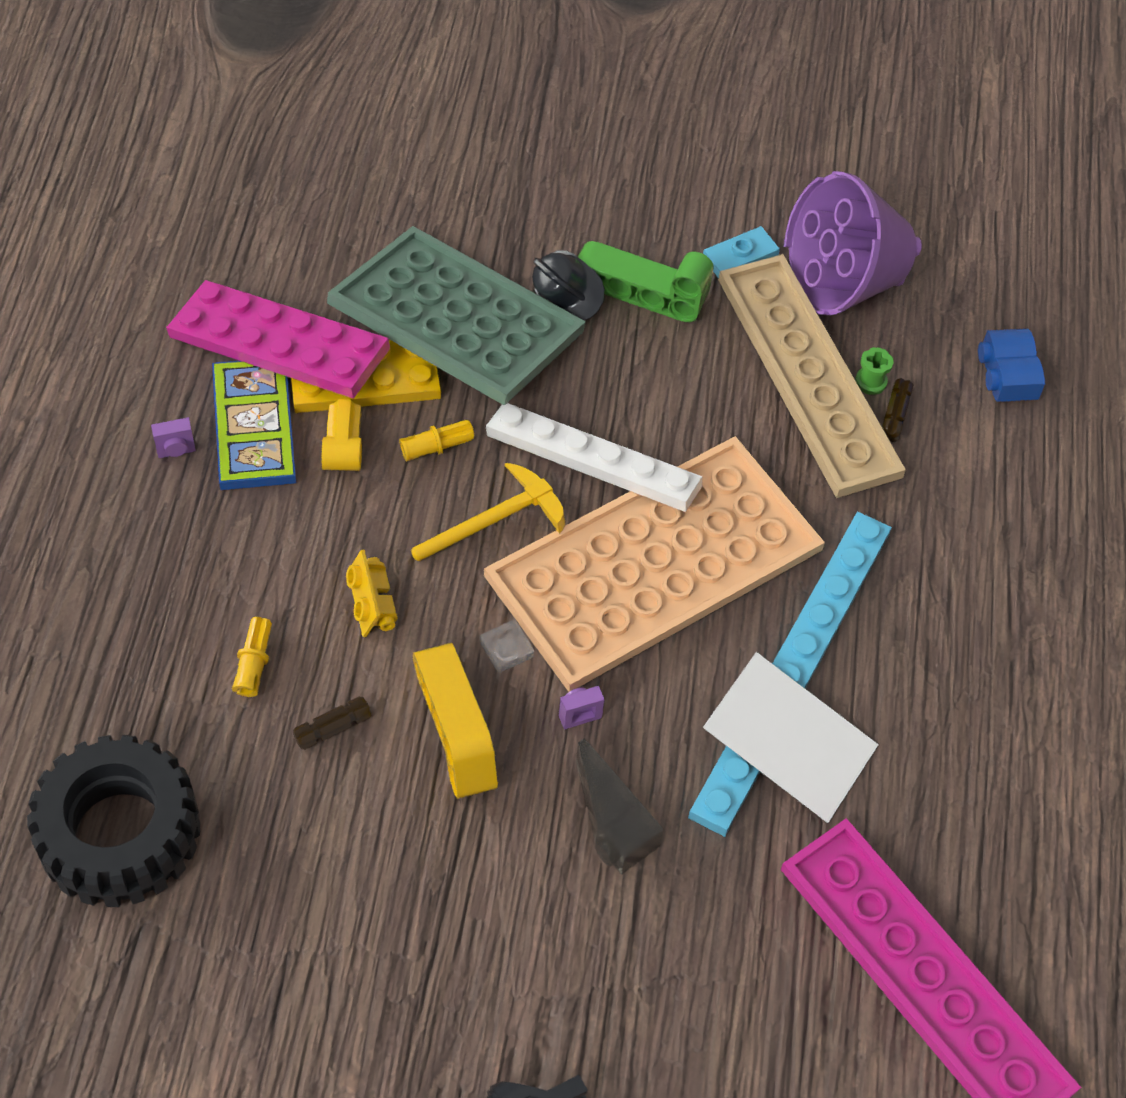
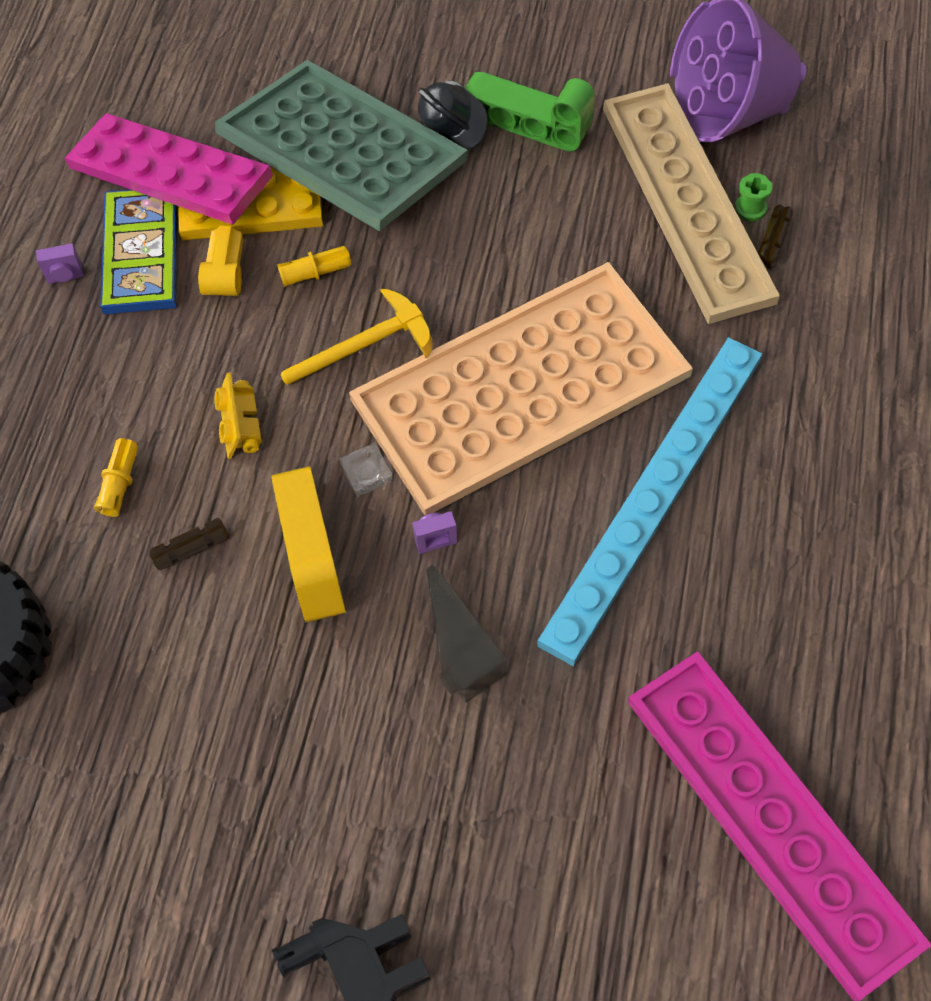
camera: 10 degrees right, 5 degrees up
white plate [486,403,703,512] -> none
medium azure plate [703,226,780,279] -> none
white sticker [703,652,879,823] -> none
blue brick [978,329,1045,402] -> none

